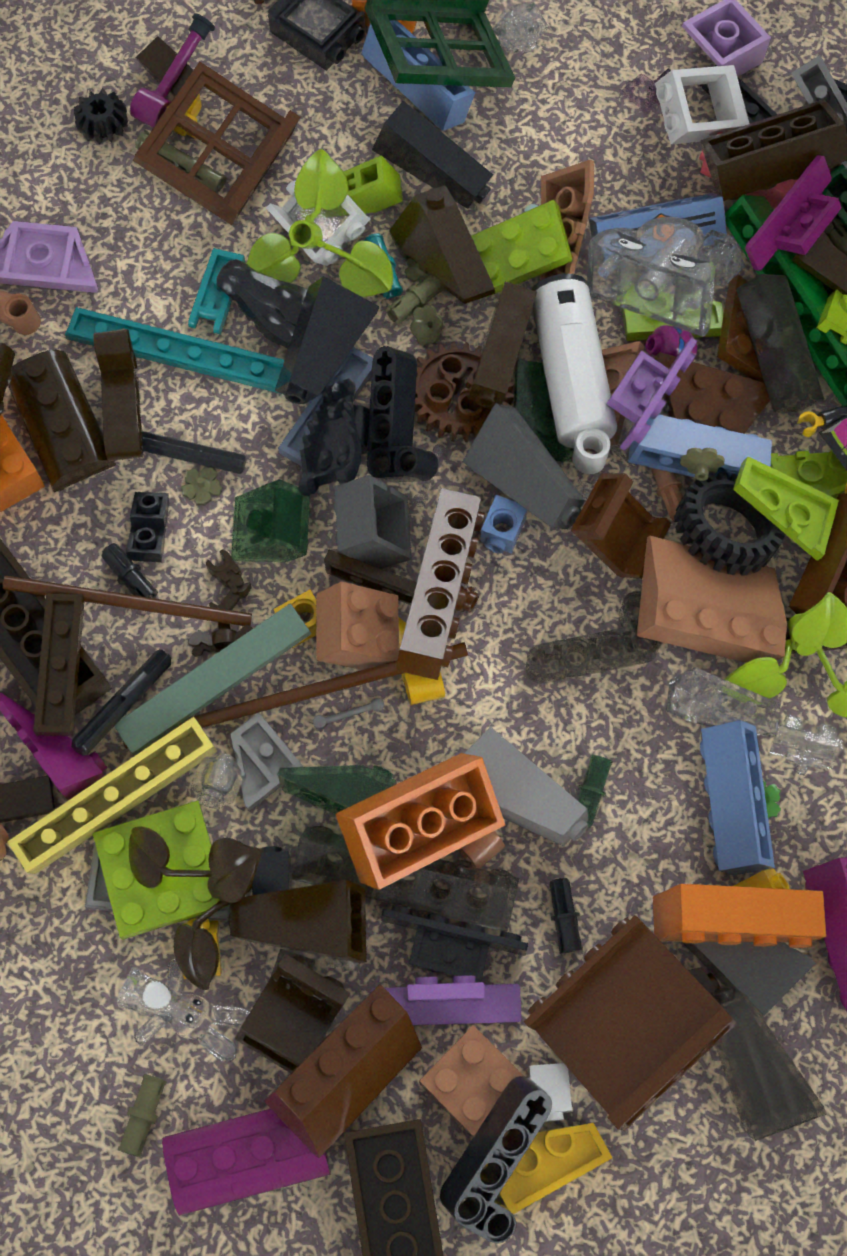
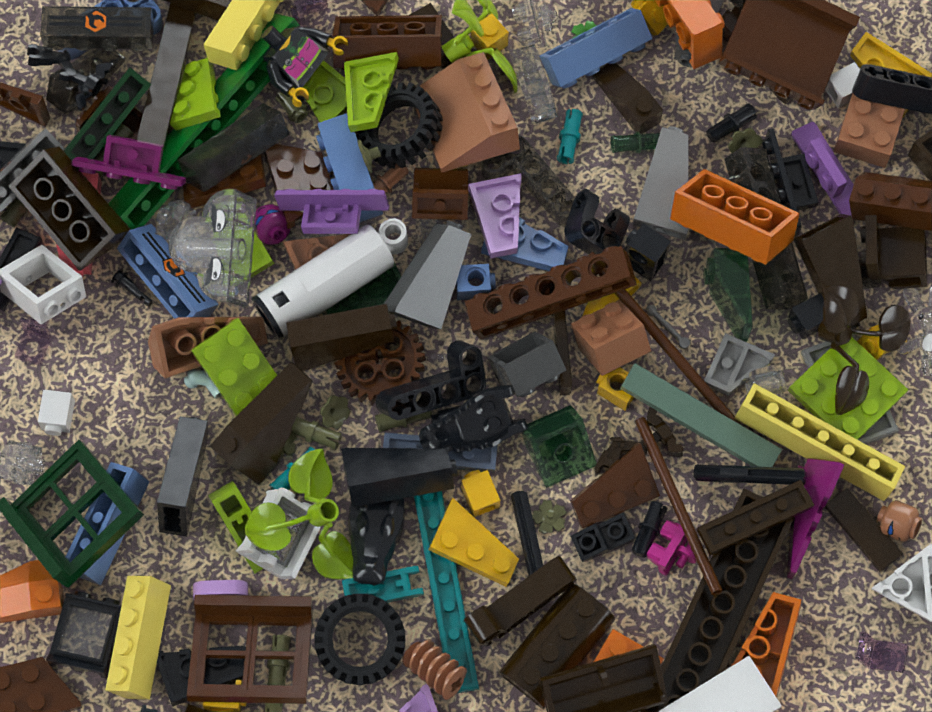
camera: 120 degrees left, 0 degrees up
none -> white brick [38,390,75,436]
none -> light yellow brick [105,576,171,699]
none -> black piece [111,269,152,307]
none -> black wing [157,645,256,707]
none -> lavender beam [193,580,248,600]
none -> olive pin [275,92,308,123]
none -> black tyre [314,593,405,685]
none -> nougat piece [402,639,467,700]
none -> yellow wing [428,497,519,587]
none -> yellow brick [461,470,501,518]
none -> lavender wing [468,173,521,259]
none -> yellow brick [471,13,509,60]
none -> medium blue wing [481,217,569,271]
none -> teal pin [557,109,583,164]
none -> black piece [564,189,630,255]
none -> reddish brown wing [570,443,660,528]
none -> dark brown slope [591,63,663,137]
none -> black brick [624,223,671,282]
none -> dark pink hips [647,520,696,576]
none -> olive plant [728,128,762,160]

